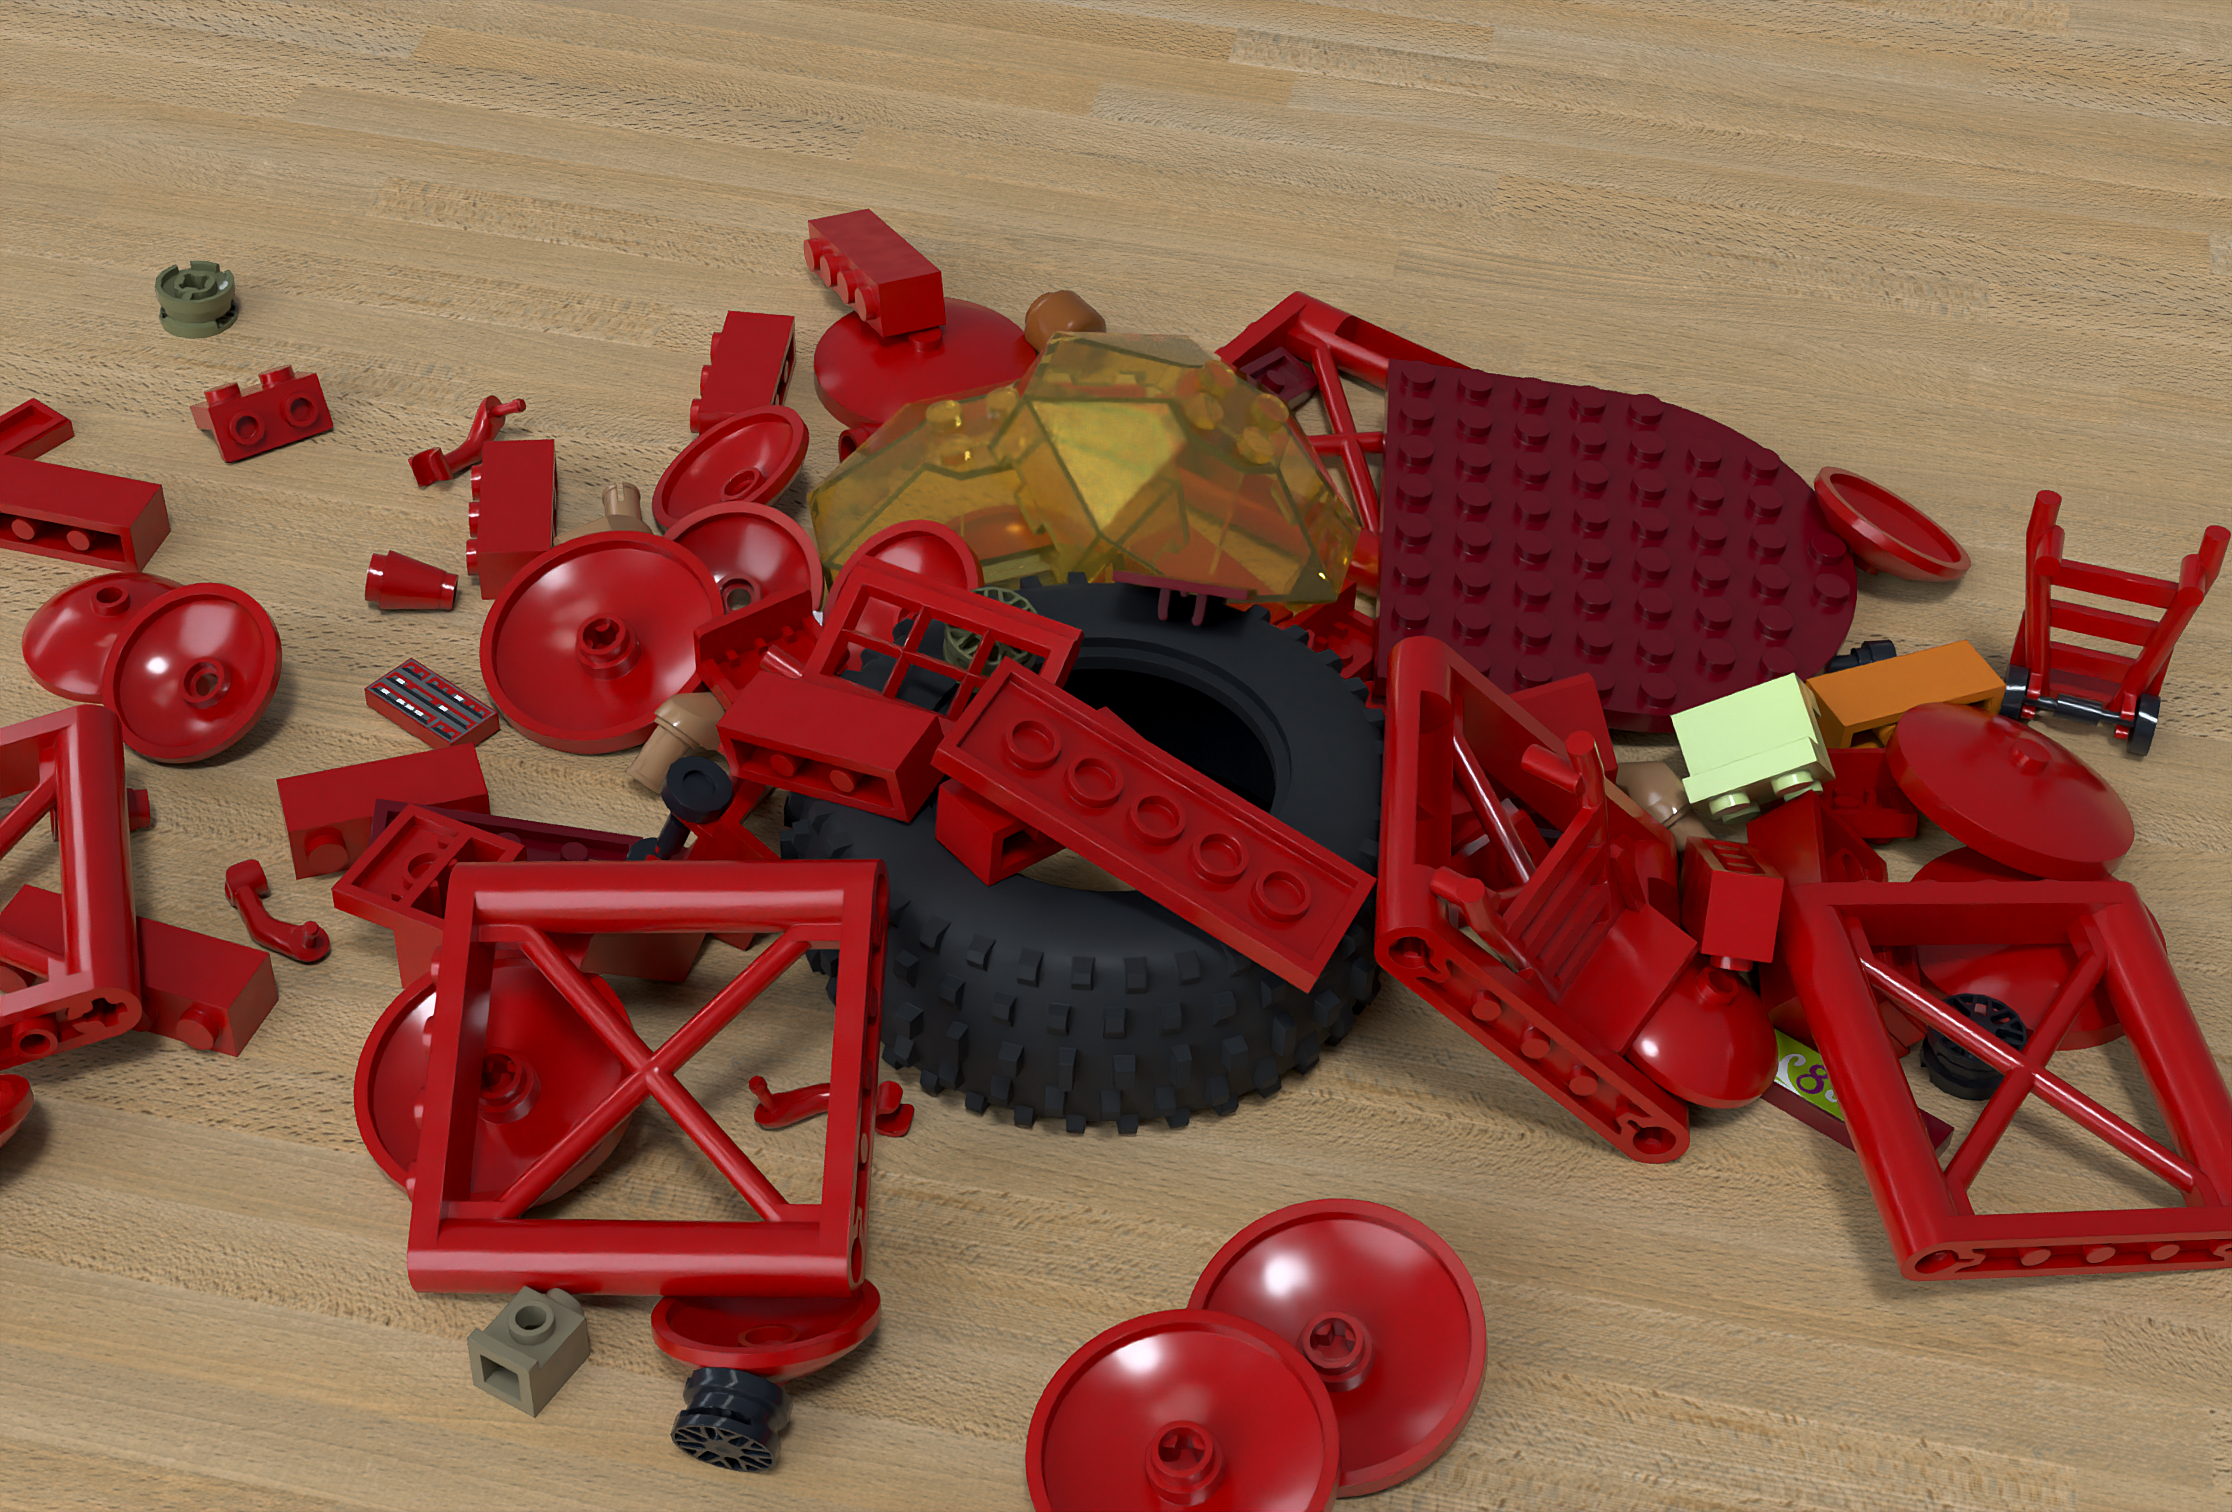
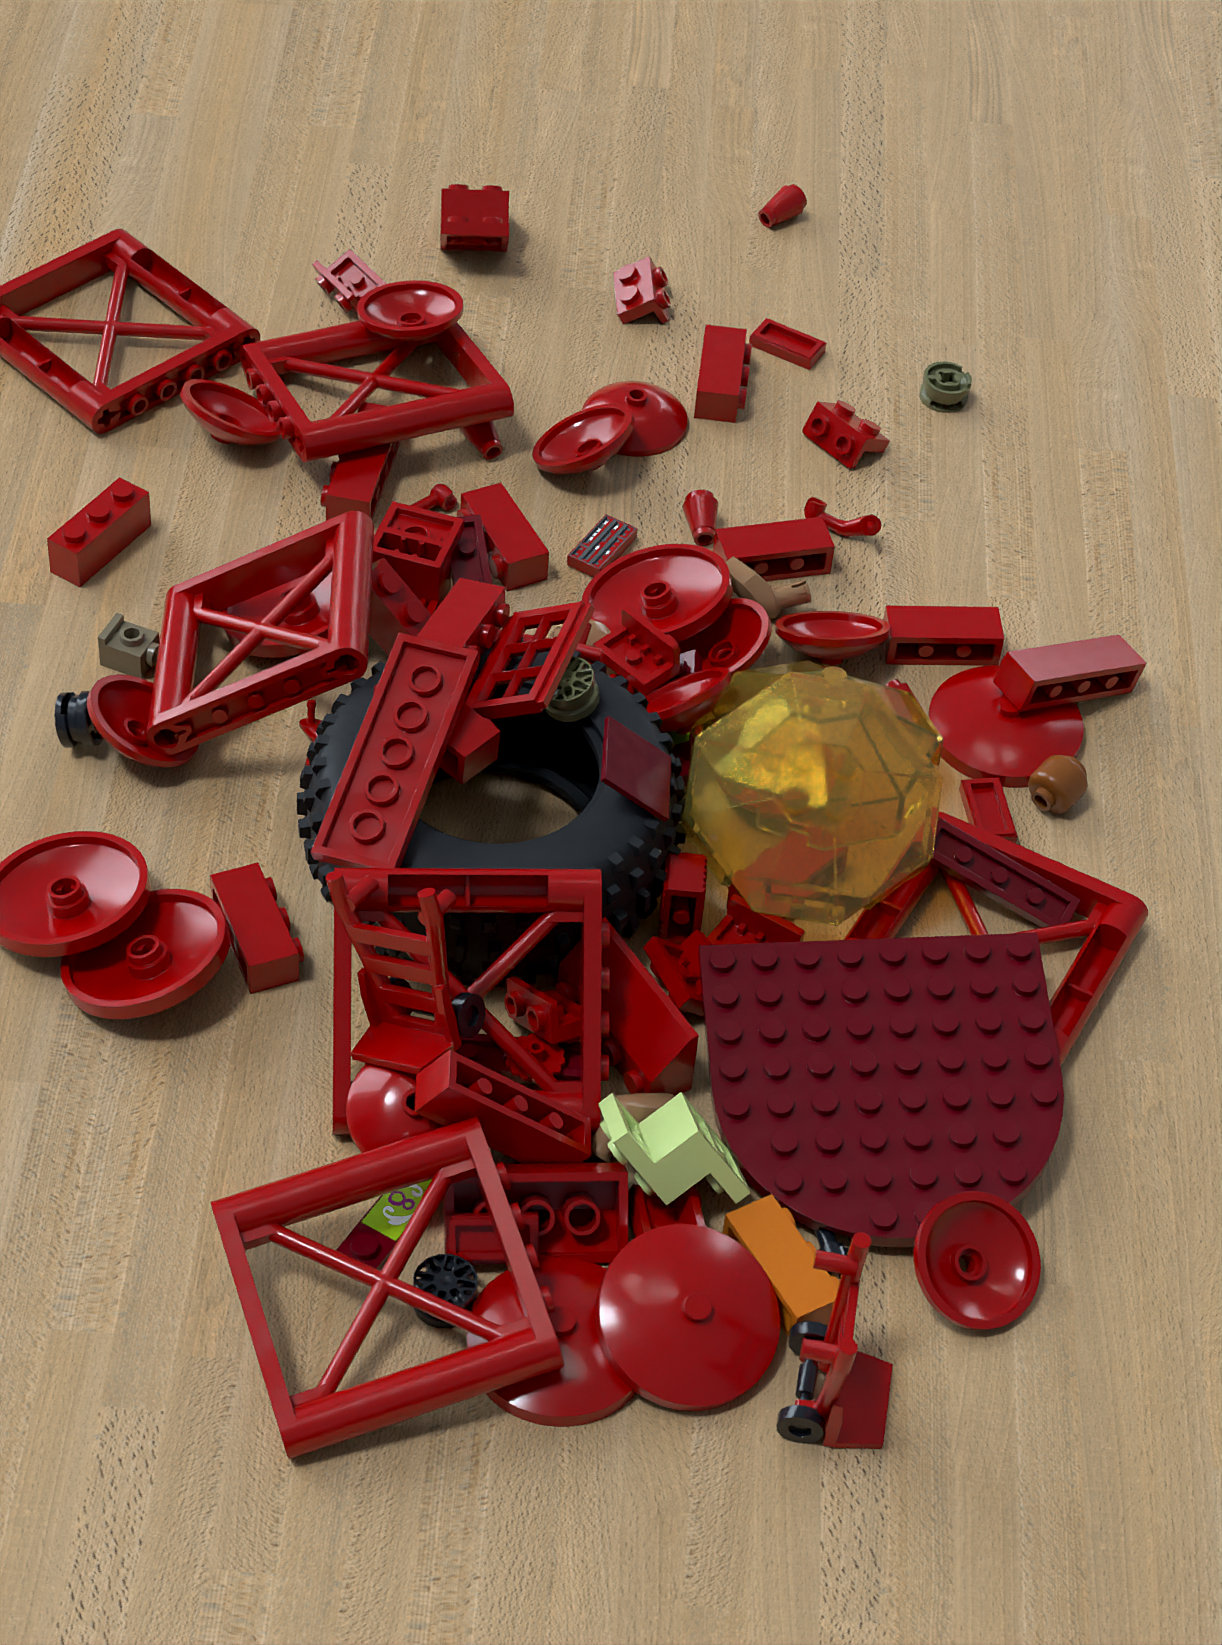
camera: 80 degrees right, 5 degrees up
none -> red brick [47,477,151,587]
none -> red brick [210,862,304,994]

